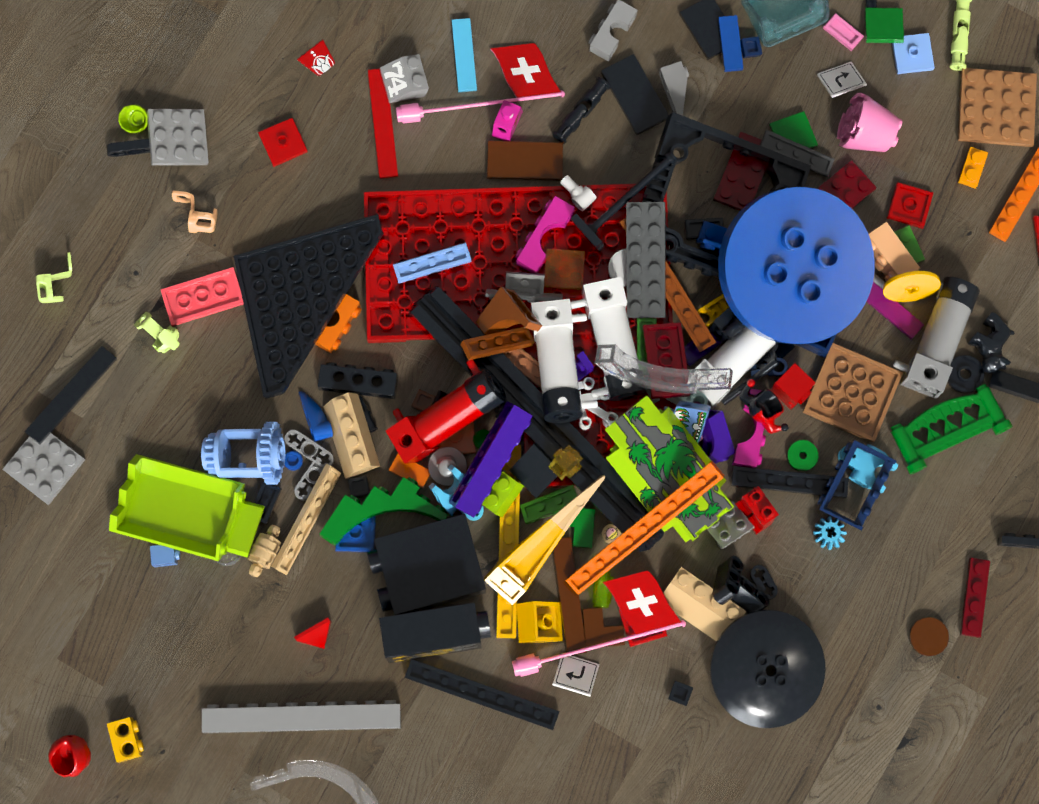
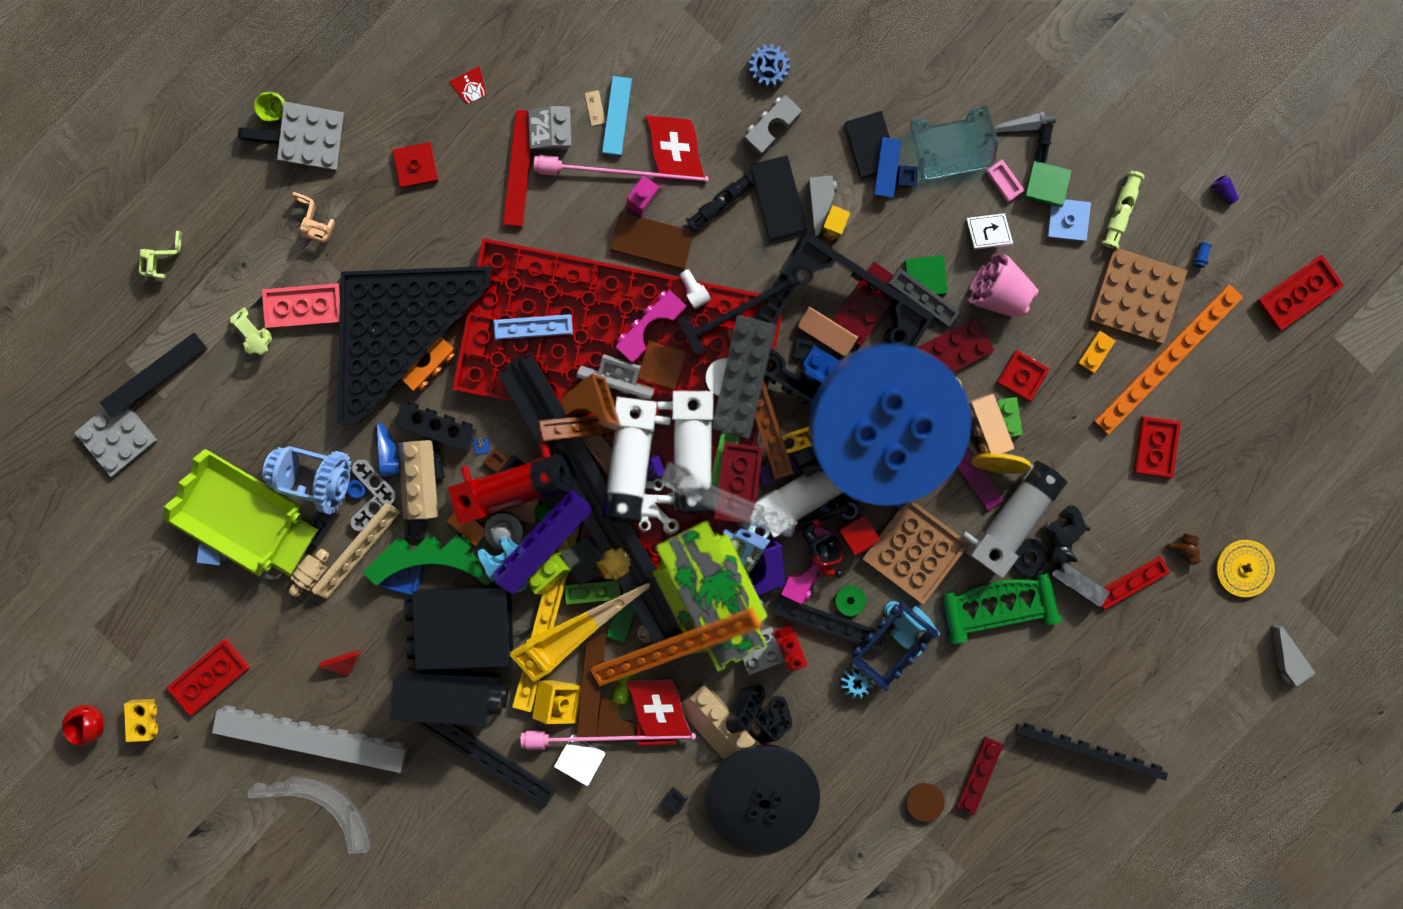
camera: 15 degrees right, 10 degrees up
none -> red tile [166,638,250,717]
none -> blue sticker [473,438,490,454]
none -> tan sticker [585,90,606,126]
none -> nougat slope [797,307,858,357]
none -> yellow brick [820,205,851,241]

